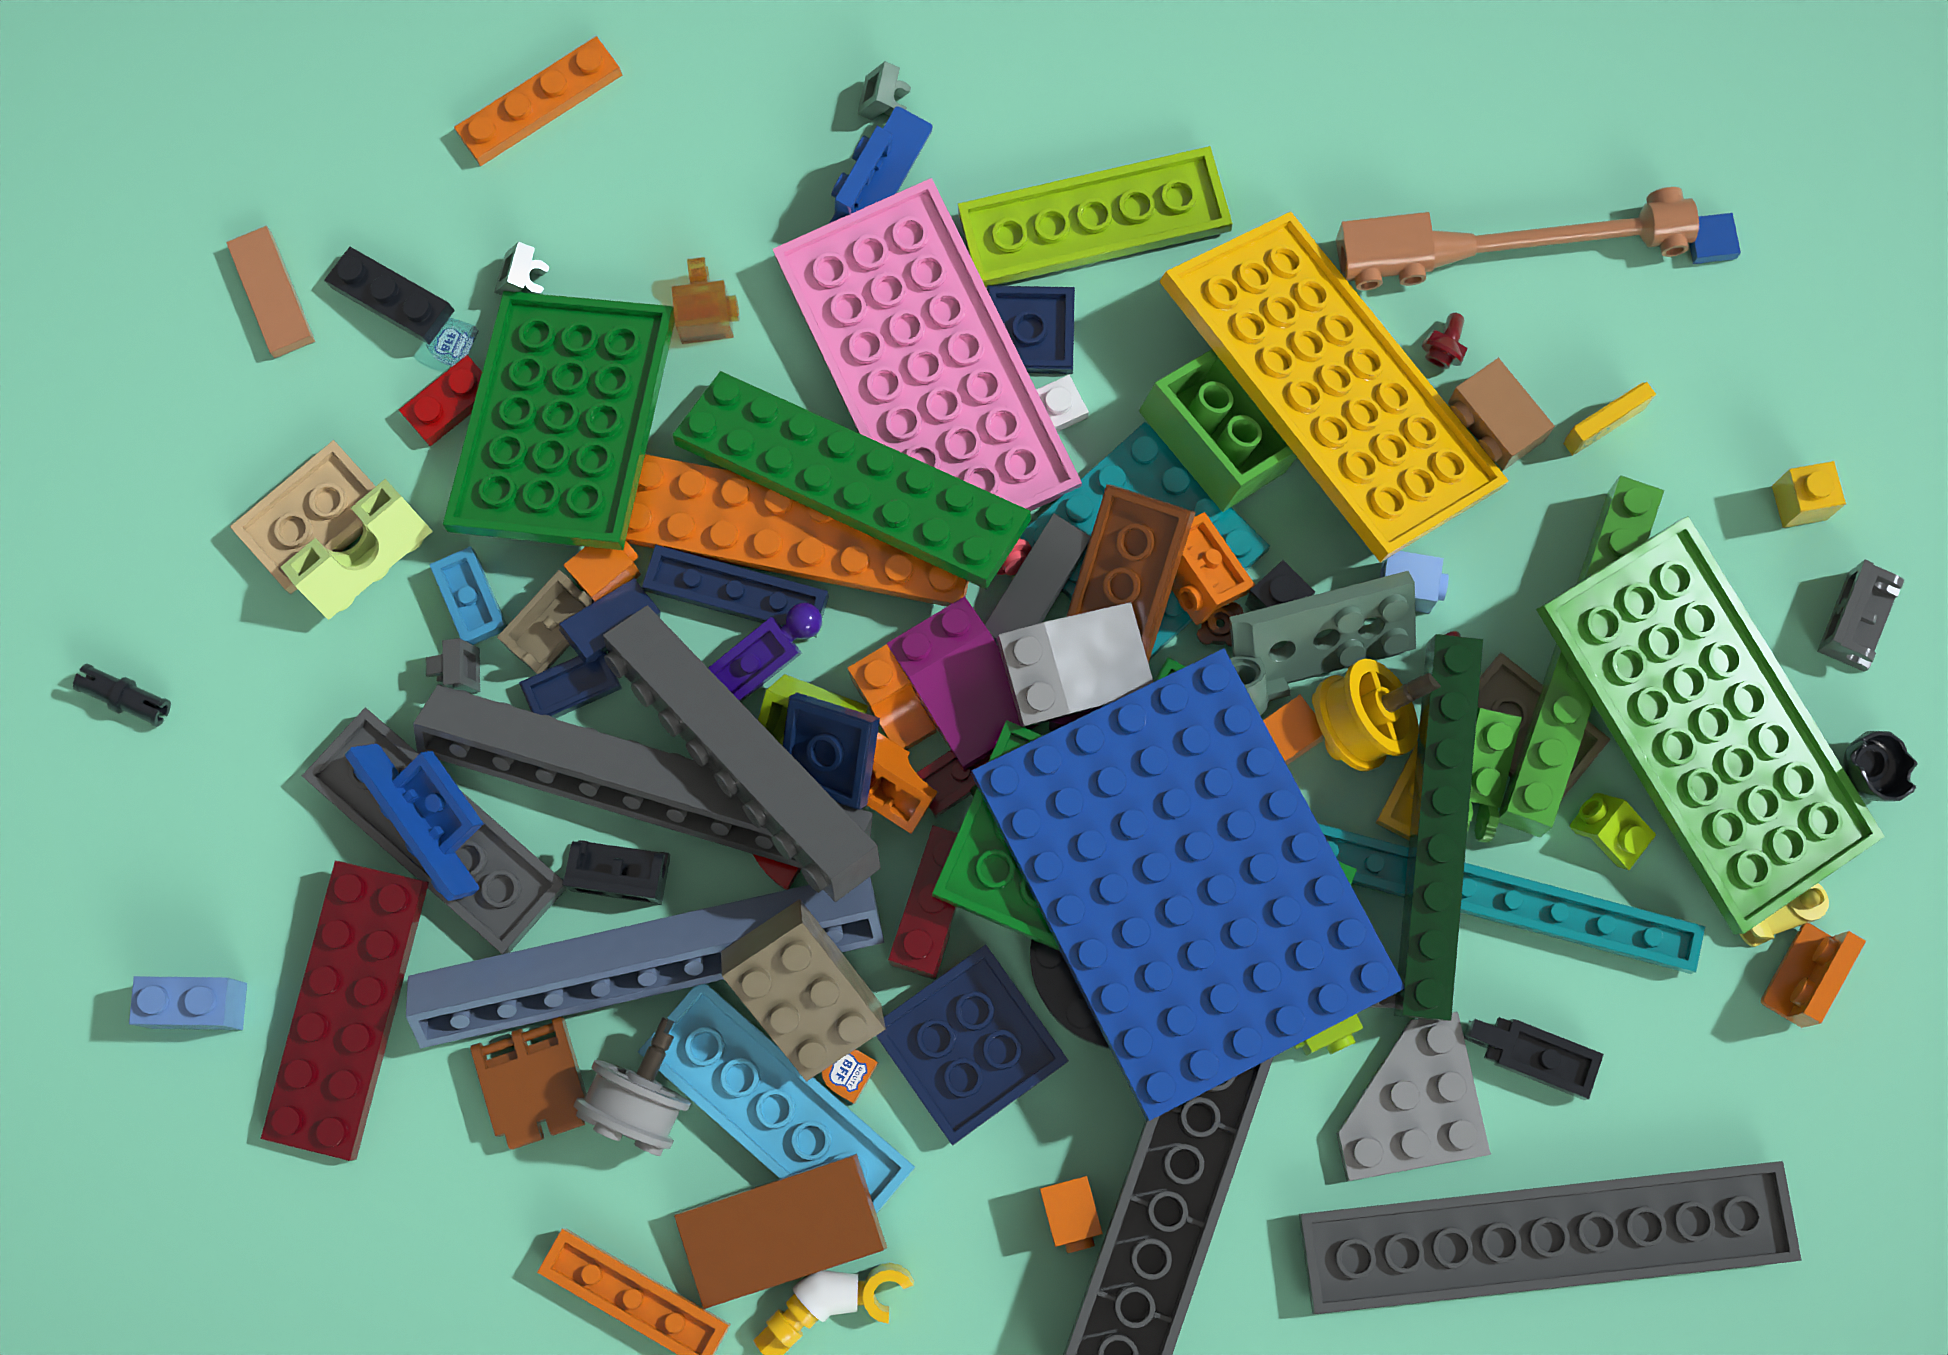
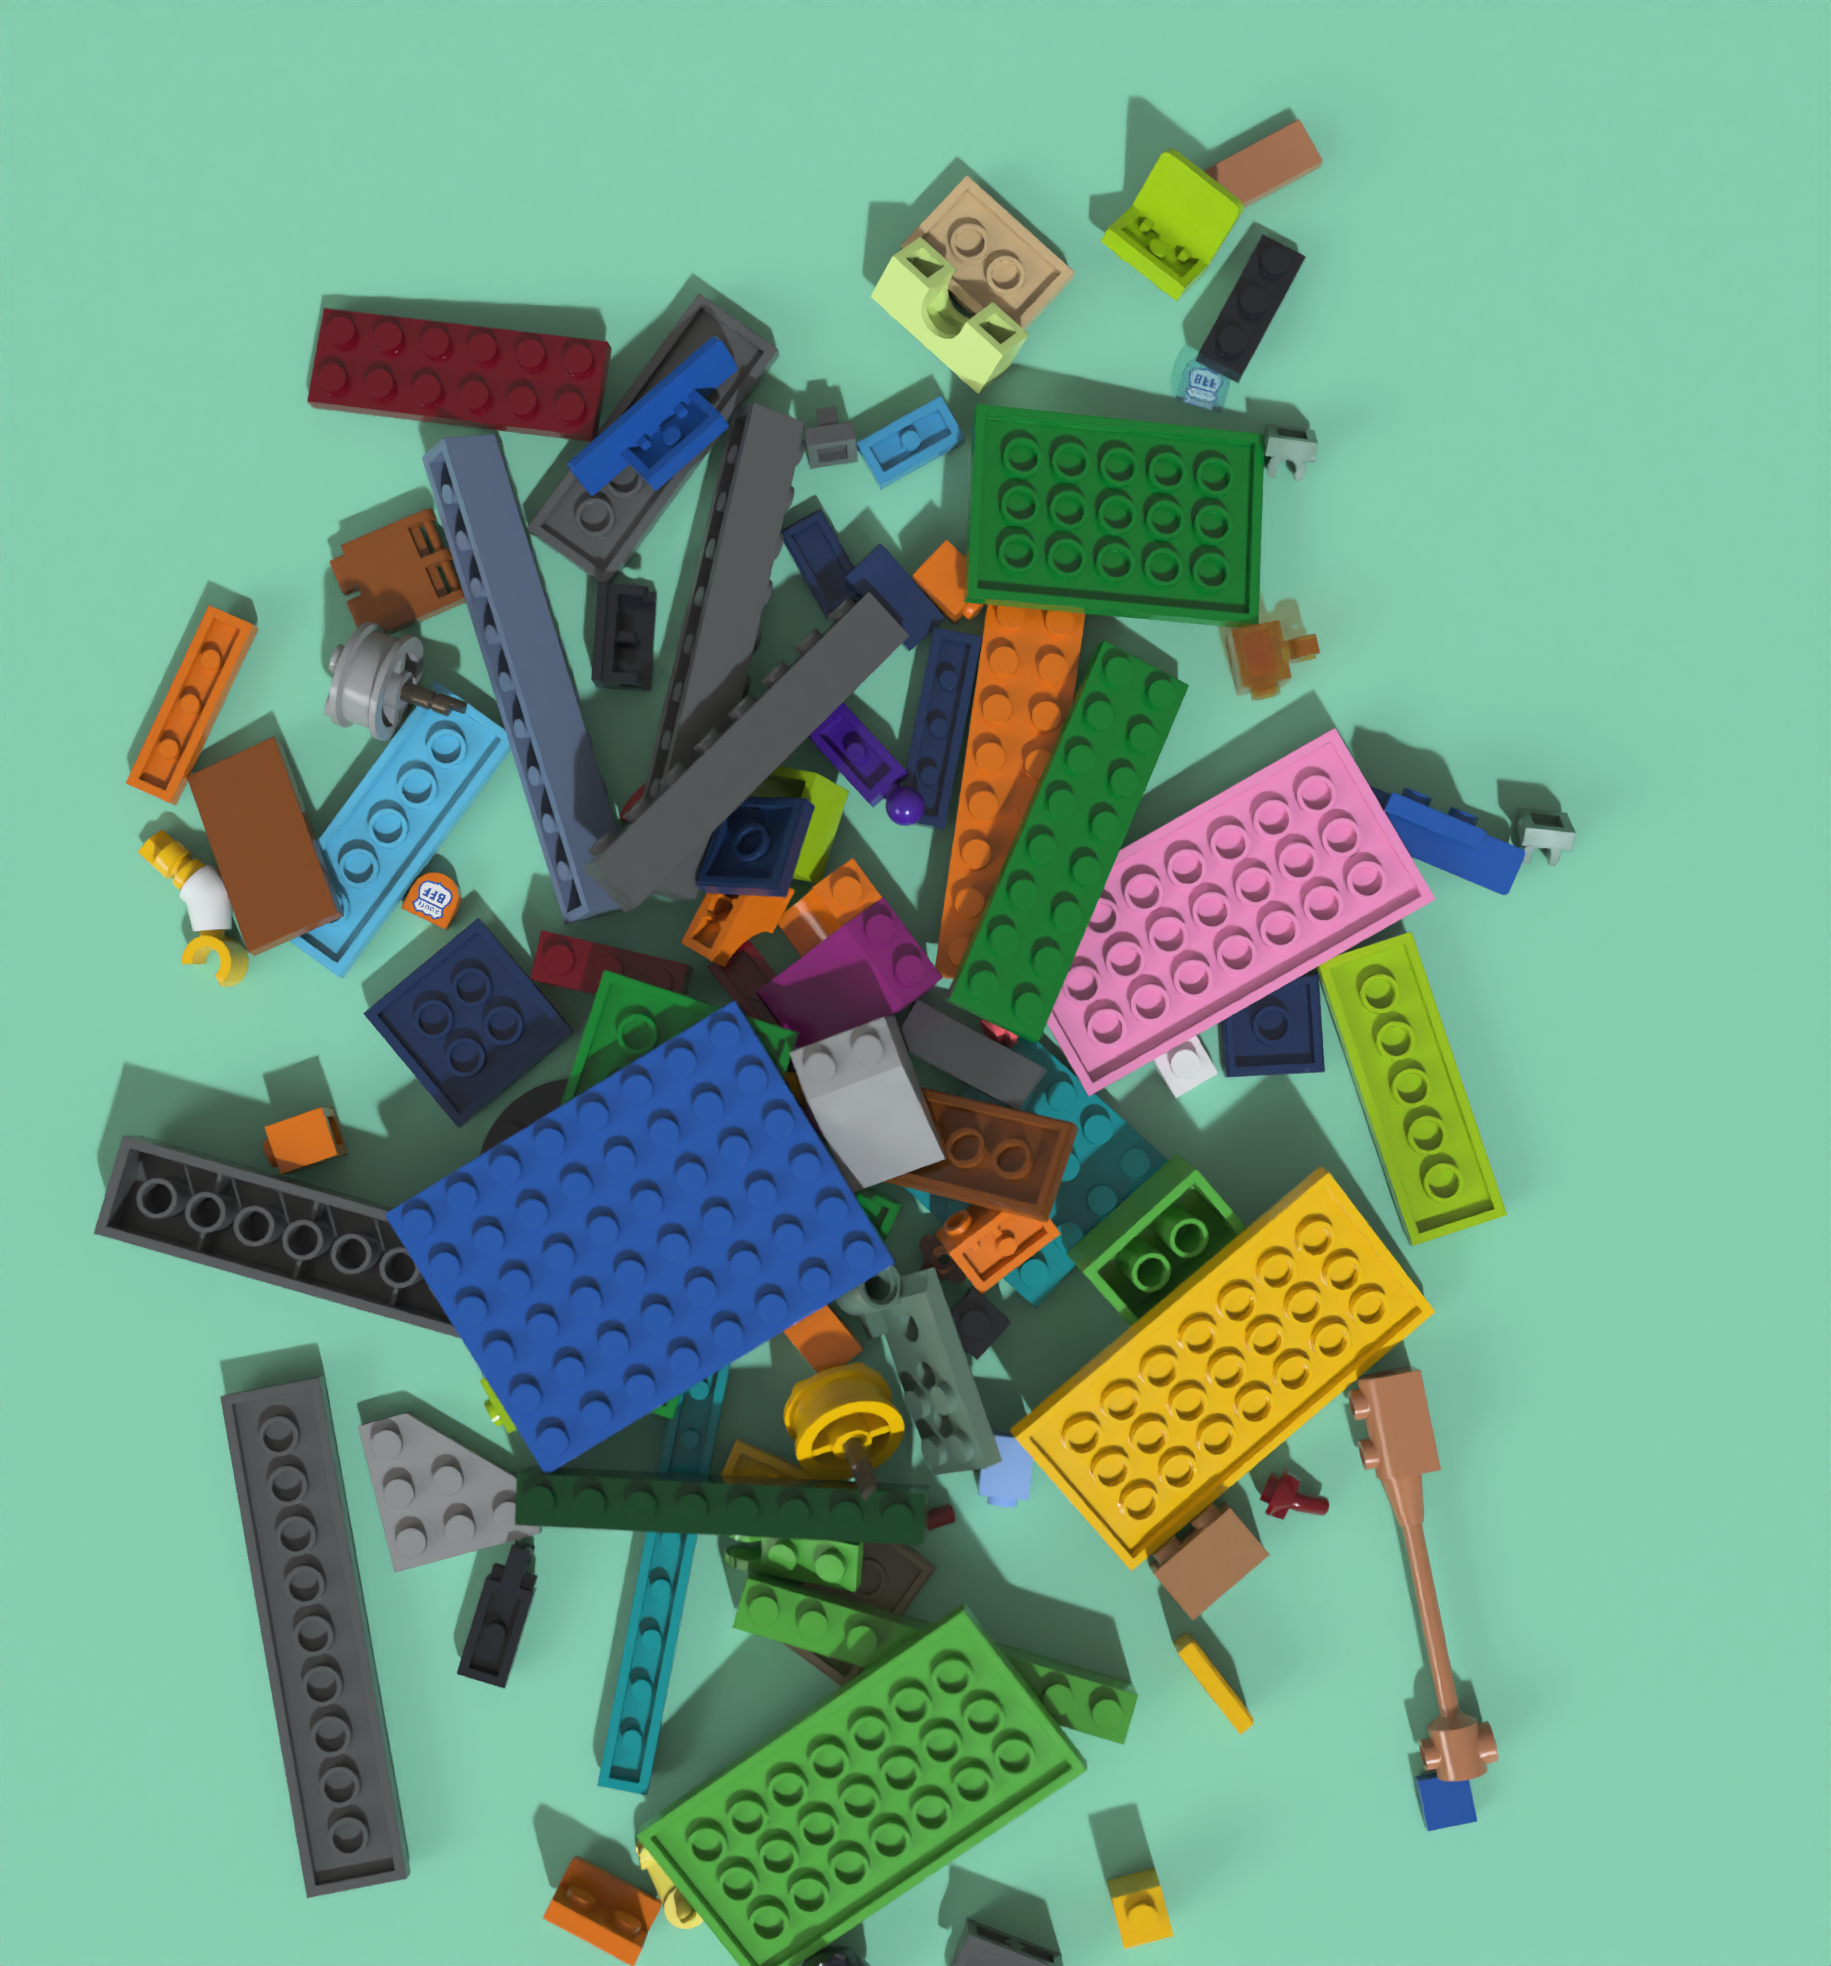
camera: 80 degrees right, 10 degrees up
black pin [73,663,171,727] -> none
medium blue brick [129,976,247,1030] -> none
red plate [399,355,482,447] -> none
orange plate [454,36,623,166] -> none
dark tan hinge [497,570,594,674] -> none
dark tan brick [721,899,886,1082] -> none
lime bracket [1569,793,1656,870] -> none
none -> lime bracket [1100,148,1243,301]

